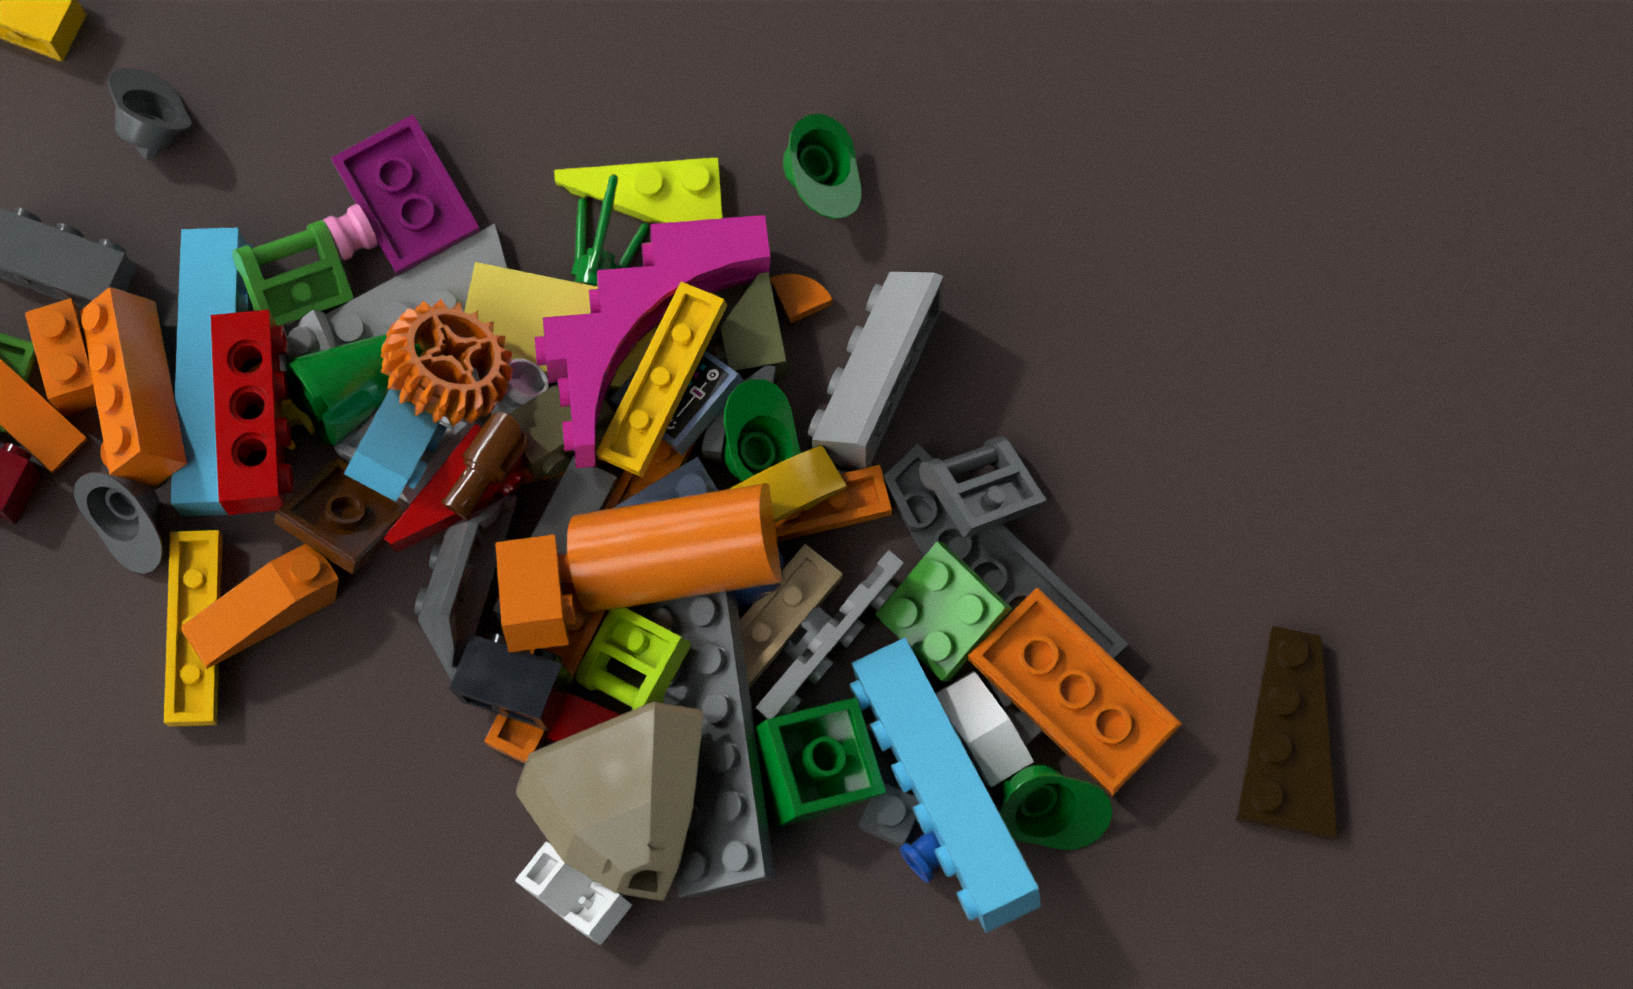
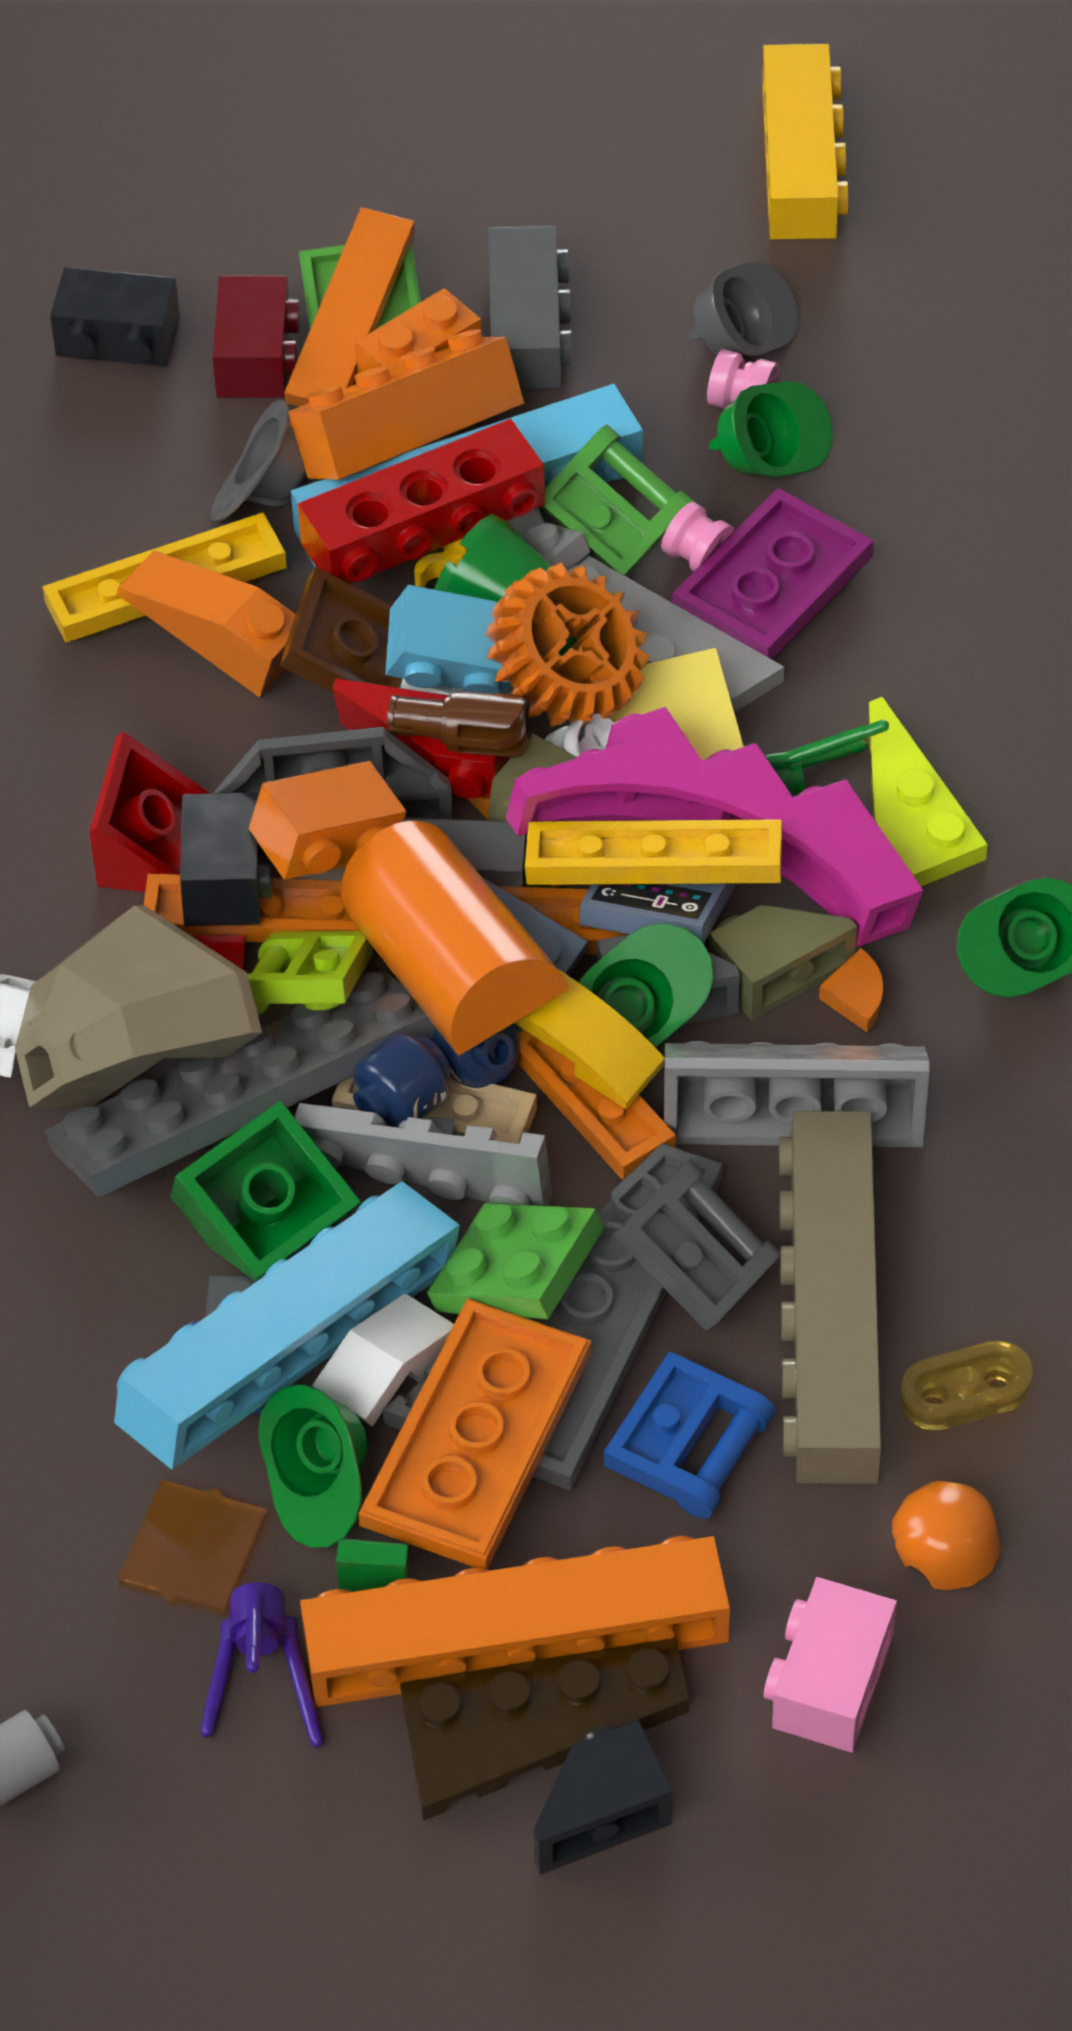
camera: 65 degrees right, 20 degrees down
none -> red slope [89,732,211,892]
none -> clear orange piece [118,1479,267,1616]
none -> dark purple plant [200,1582,323,1748]
none -> orange brick [300,1536,730,1707]
none -> green tile [336,1539,411,1592]
none -> dark blue head [353,1033,451,1128]
none -> black slope [533,1720,672,1875]
none -> blue plate [604,1351,776,1519]
none -> bright pink wheel [707,349,780,408]
none -> green piece [708,381,833,478]
none -> bright pink brick [763,1577,897,1753]
none -> dark tan brick [778,1111,881,1484]
none -> orange hair [892,1481,1002,1590]
none -> clear yellow plate [900,1341,1033,1430]

